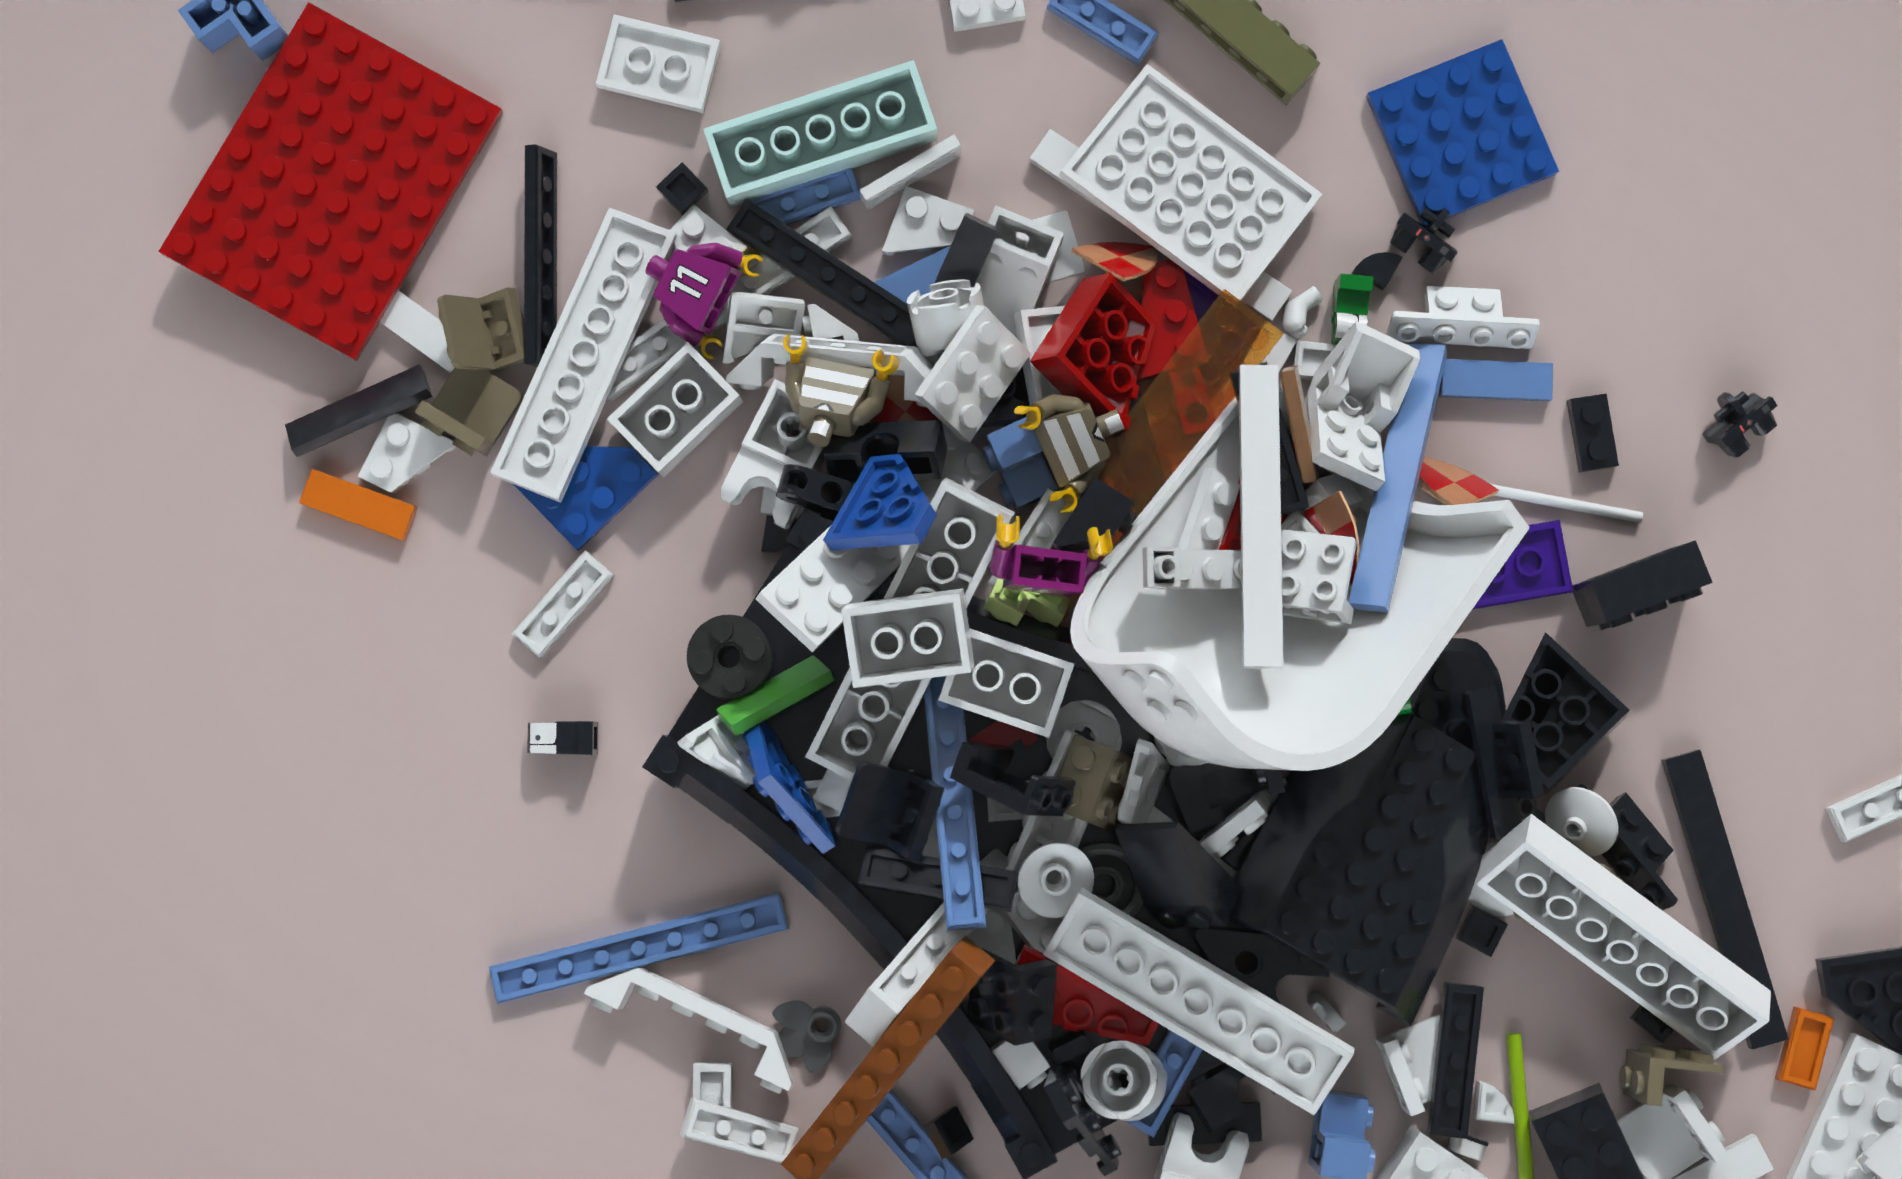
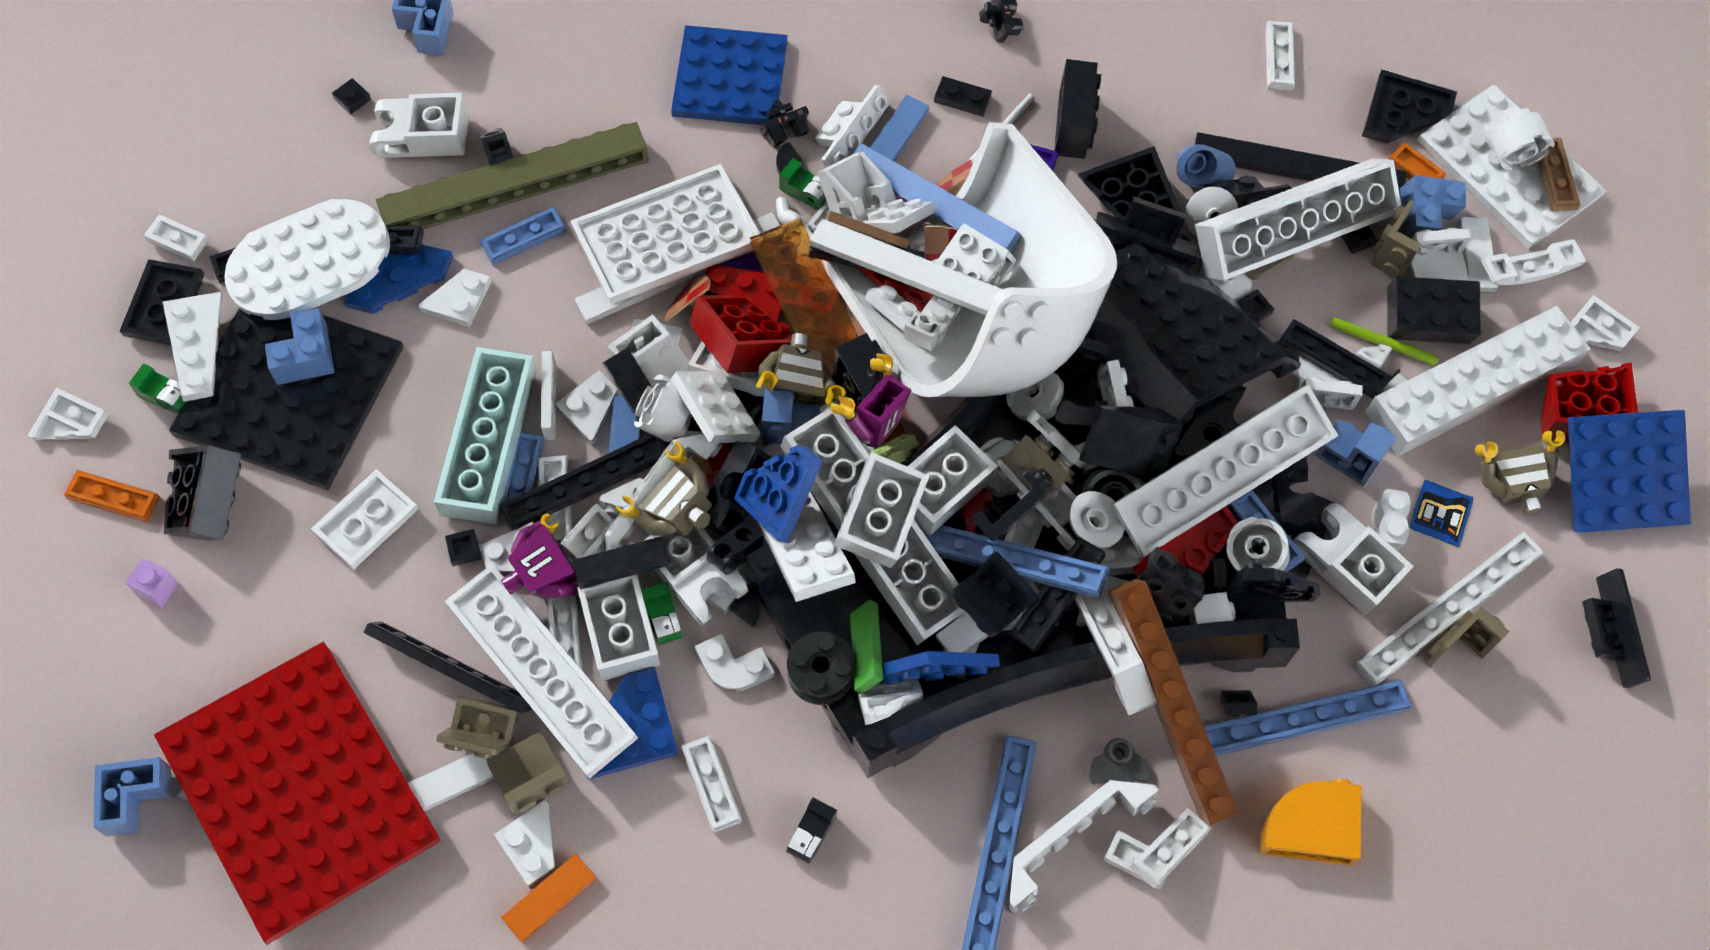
camera: 65 degrees left, 20 degrees down
black tile [285,364,433,457] -> none
none -> black tile [574,536,669,589]
none -> green leg [641,582,682,645]
none -> white plate [695,634,775,692]
none -> medium blue piece [1176,144,1236,189]
none -> medium blue brick [1400,175,1466,239]

